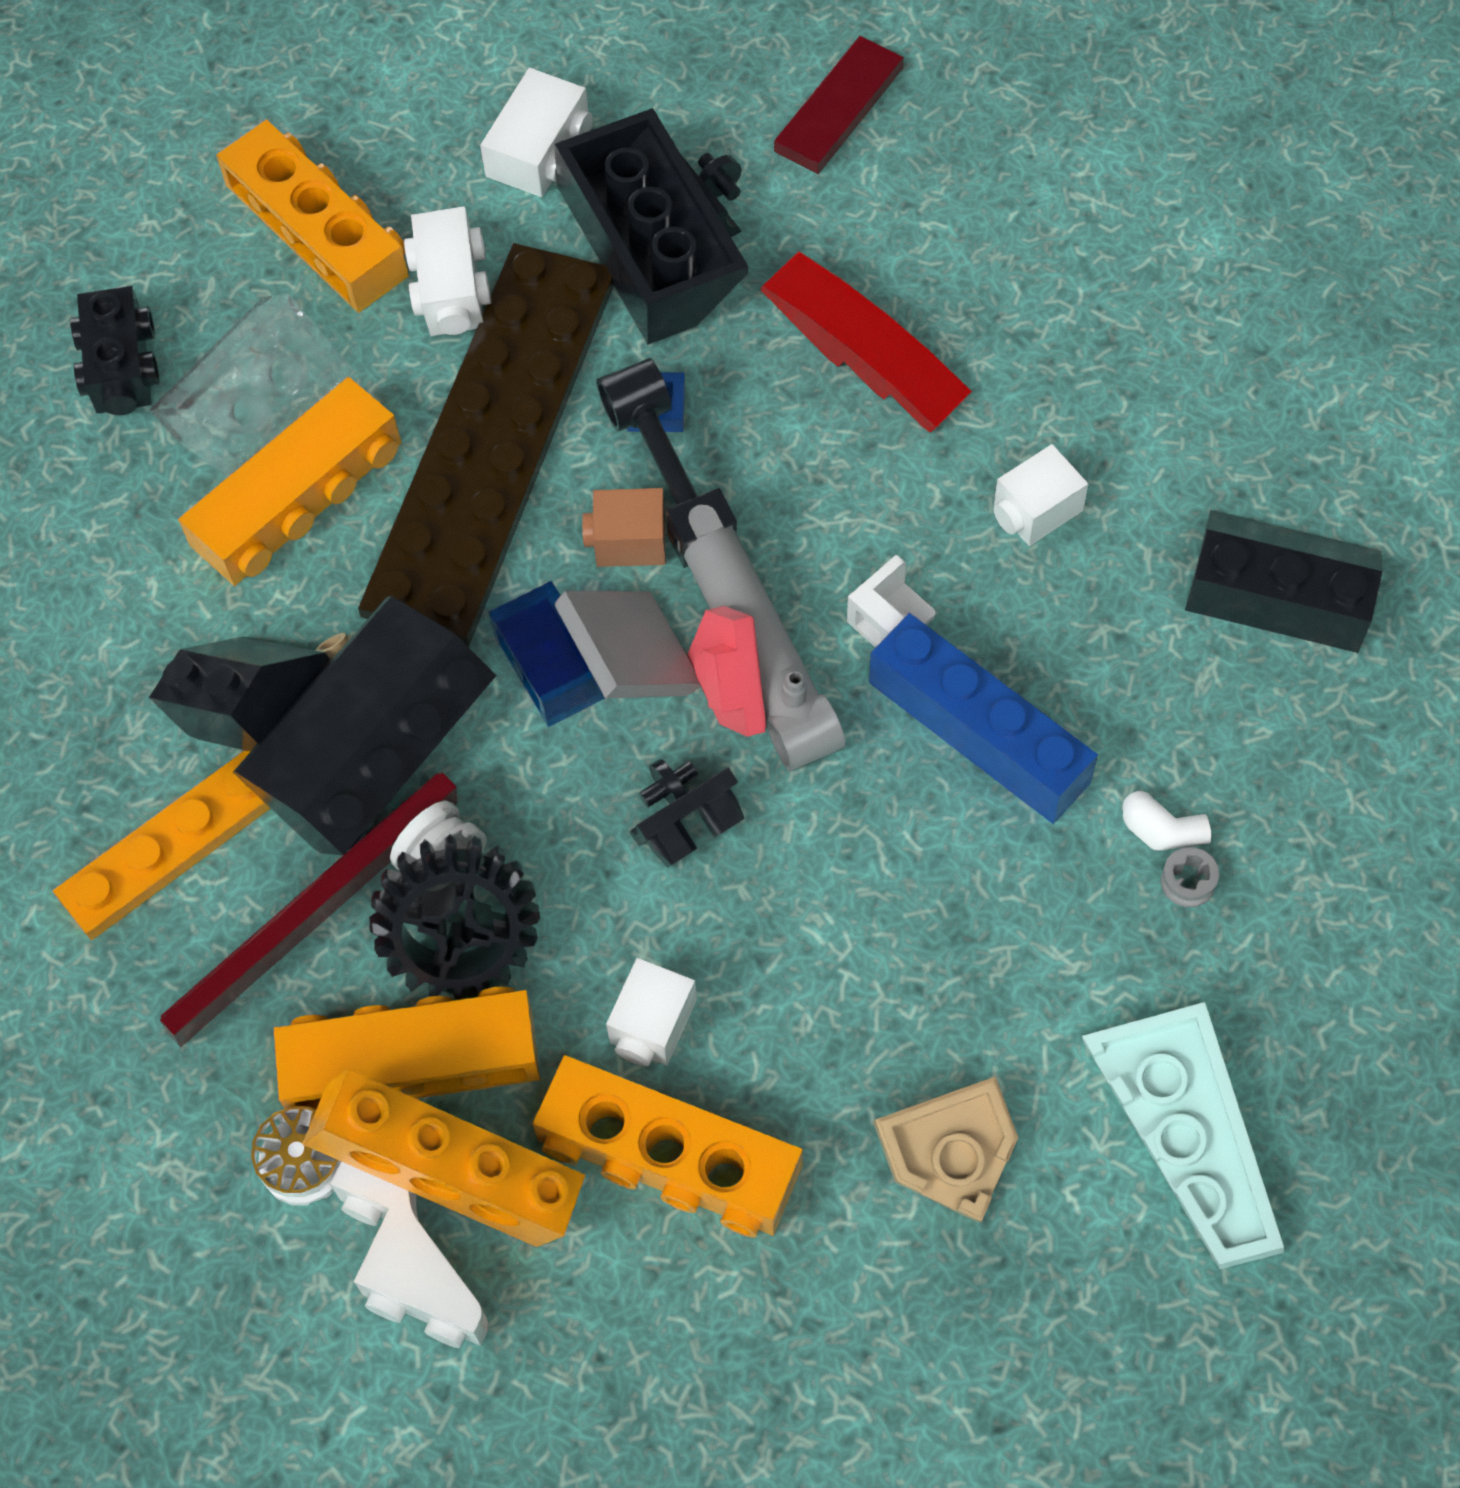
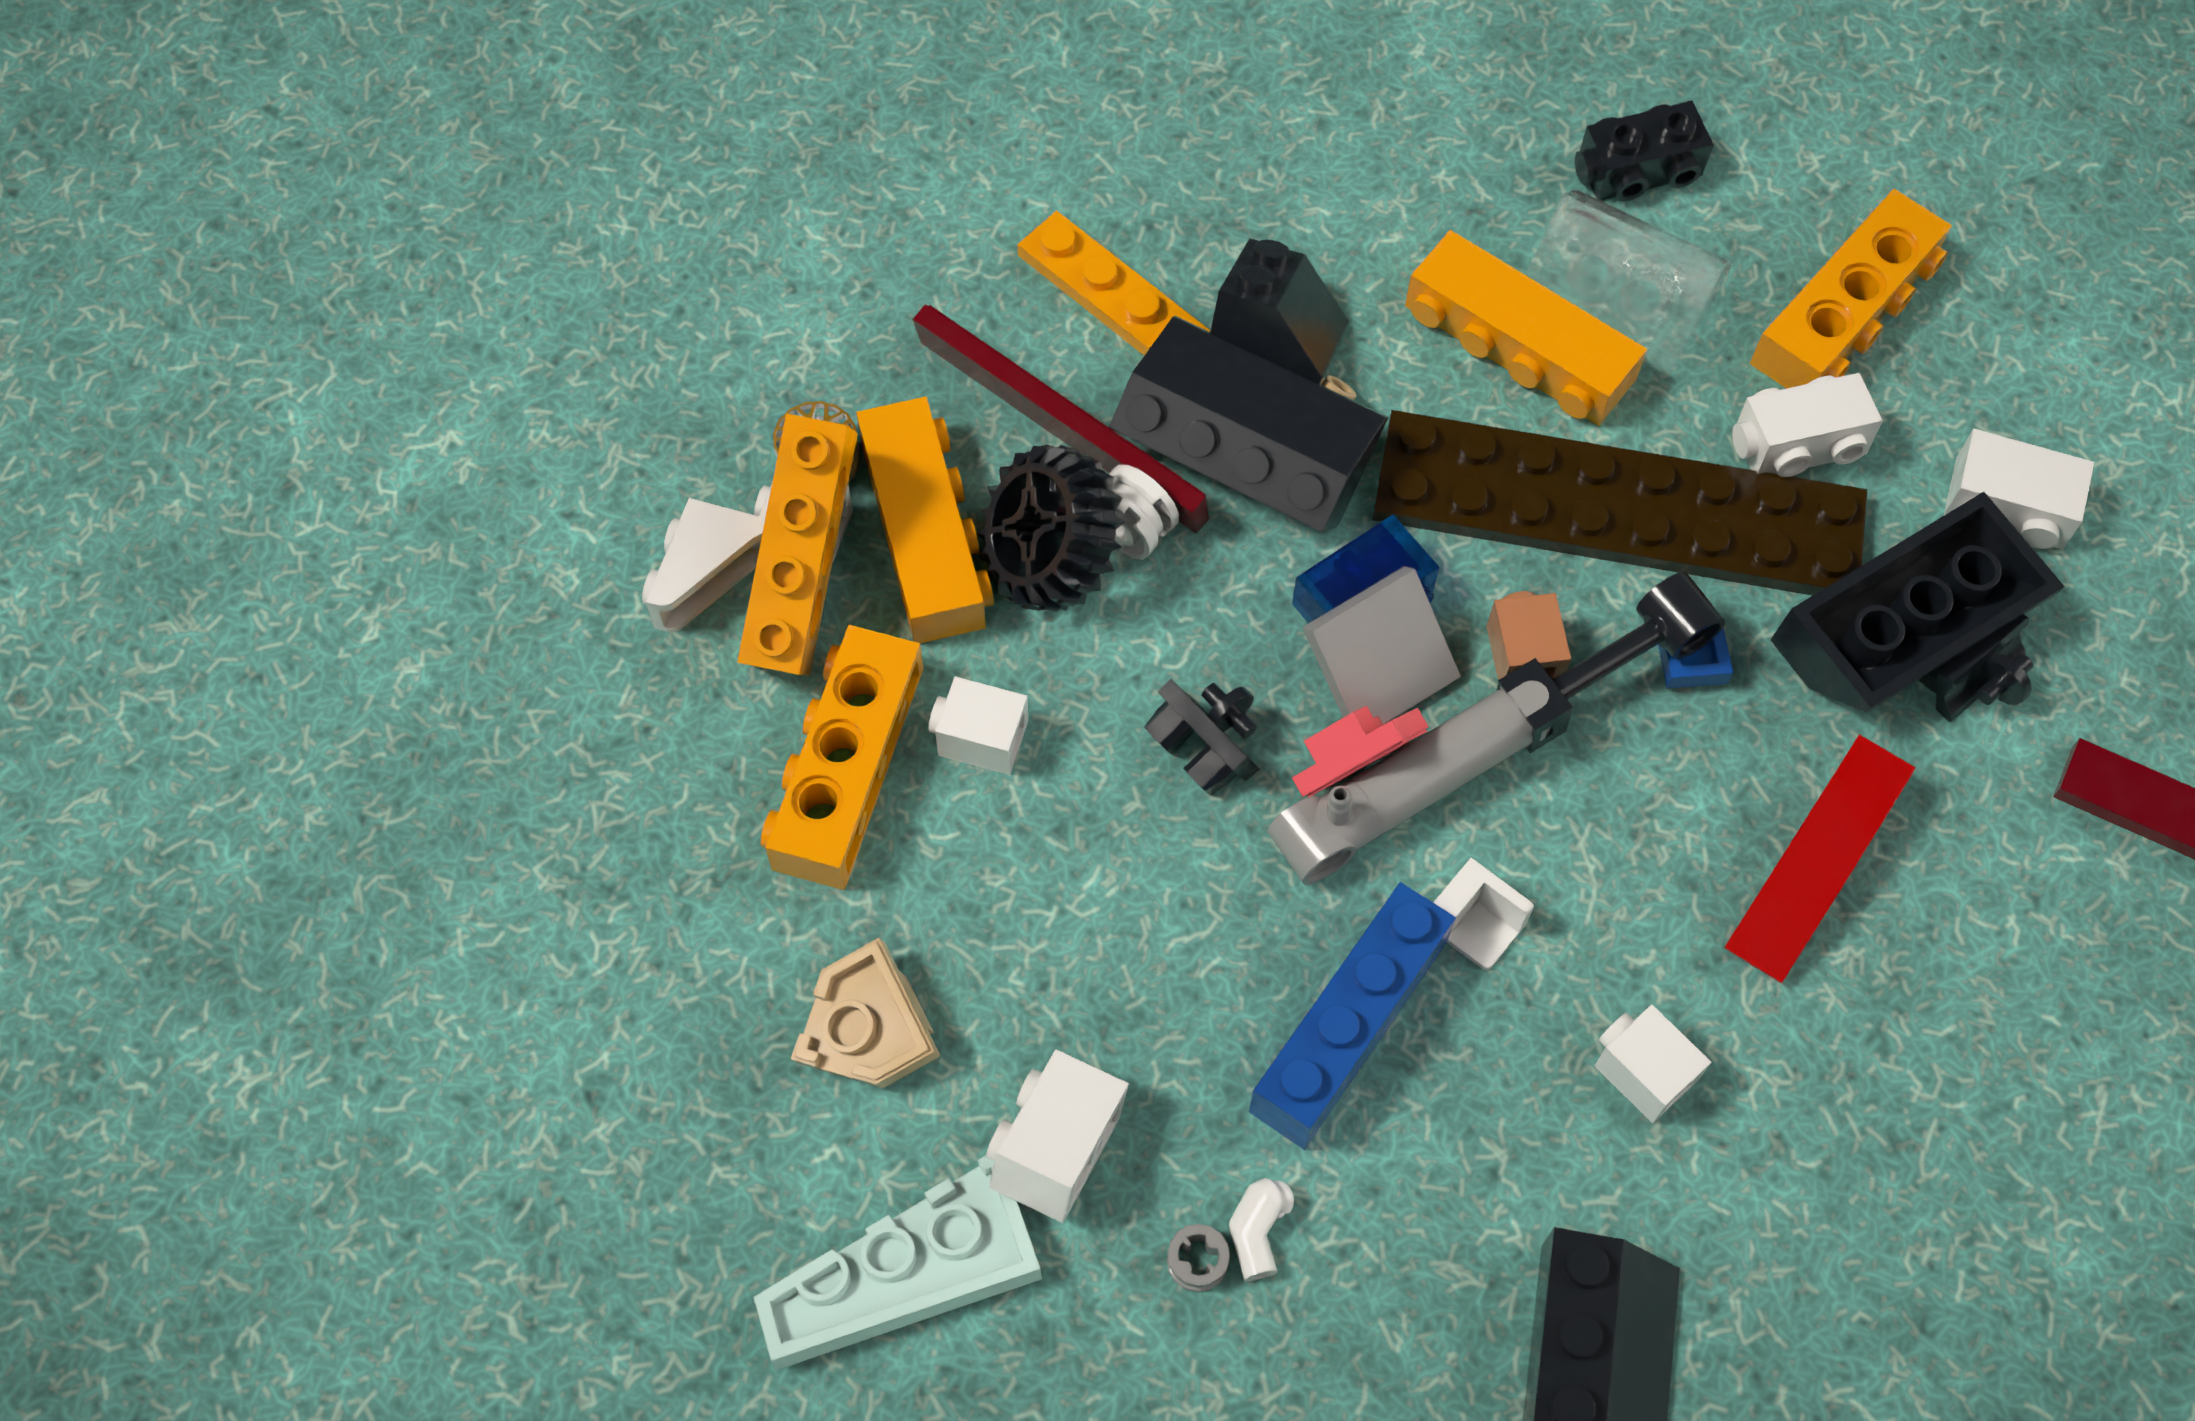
camera: 80 degrees right, 0 degrees up
none -> white brick [986,1049,1129,1223]

